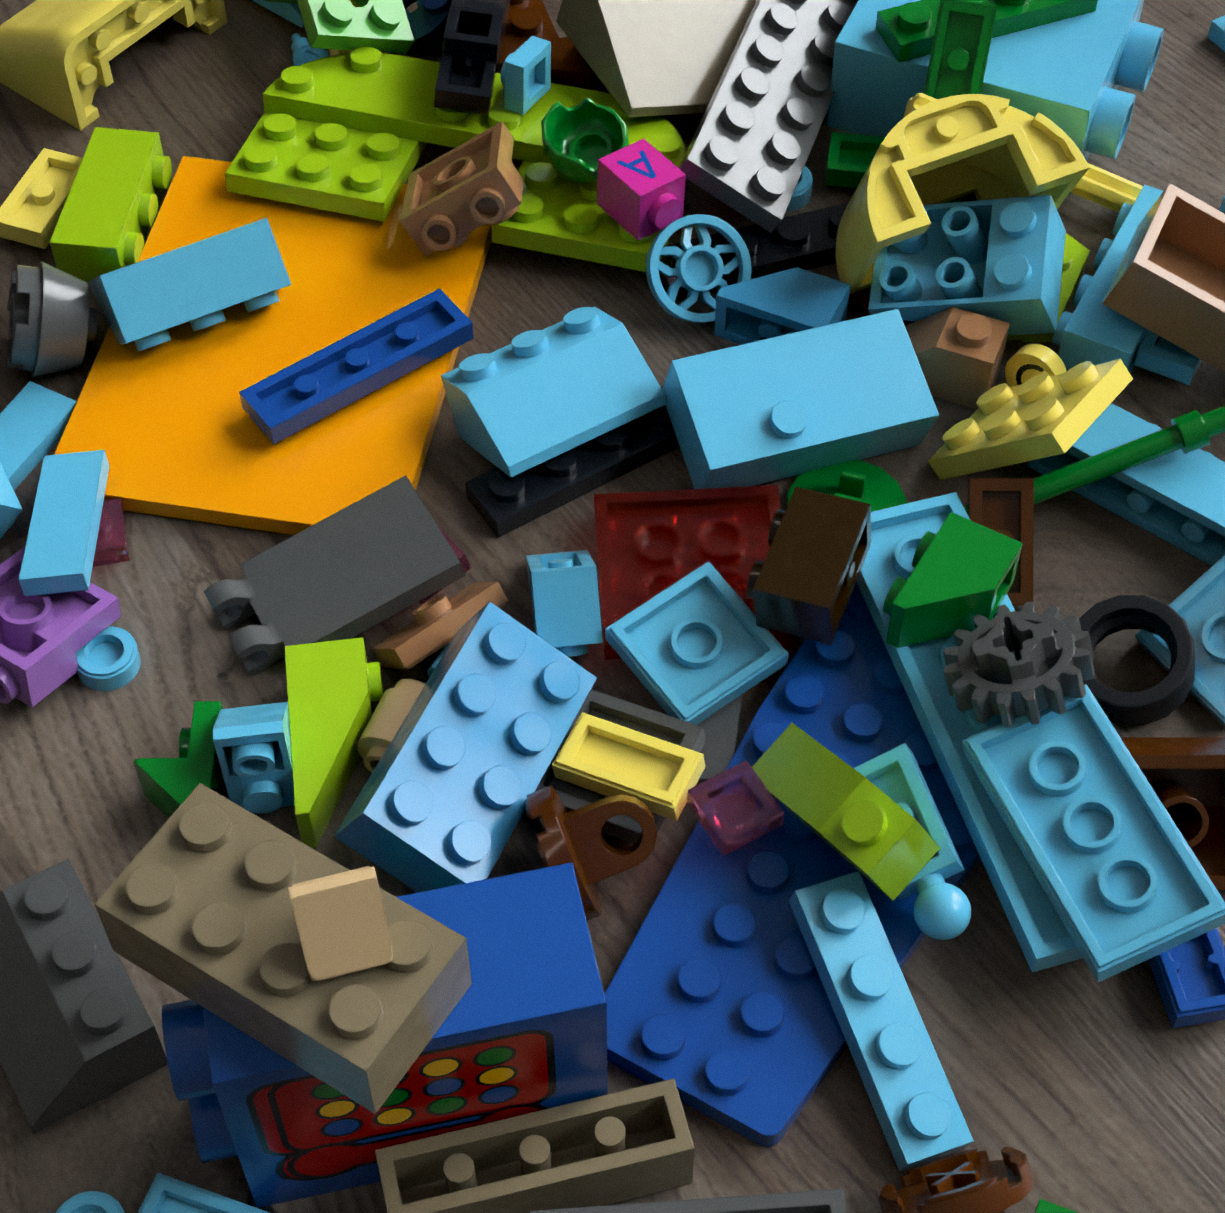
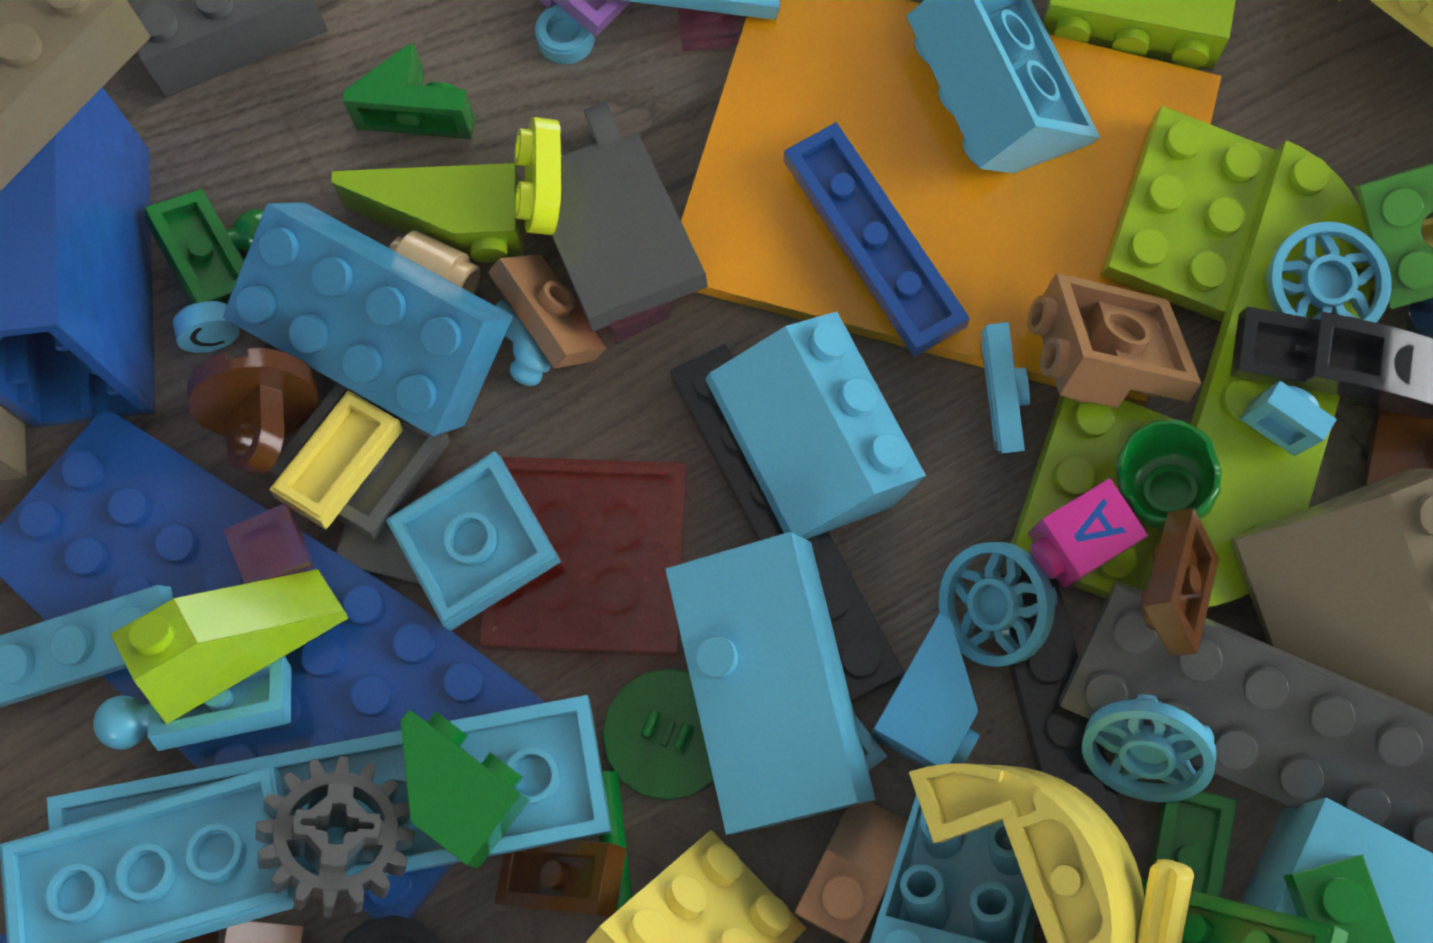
camera: 100 degrees right, 20 degrees up
medium azure slope [213,702,295,813] -> none
medium azure slope [526,550,603,657] -> none
dark brown brick [747,487,871,645] -> none
none -> neon yellow plate [515,117,561,235]
none -> medium azure plate [980,322,1030,454]
none -> medium azure wheel [1082,694,1217,802]
none -> reddish brown plate [1141,508,1219,657]
none -> medium azure wheel [1265,222,1391,323]

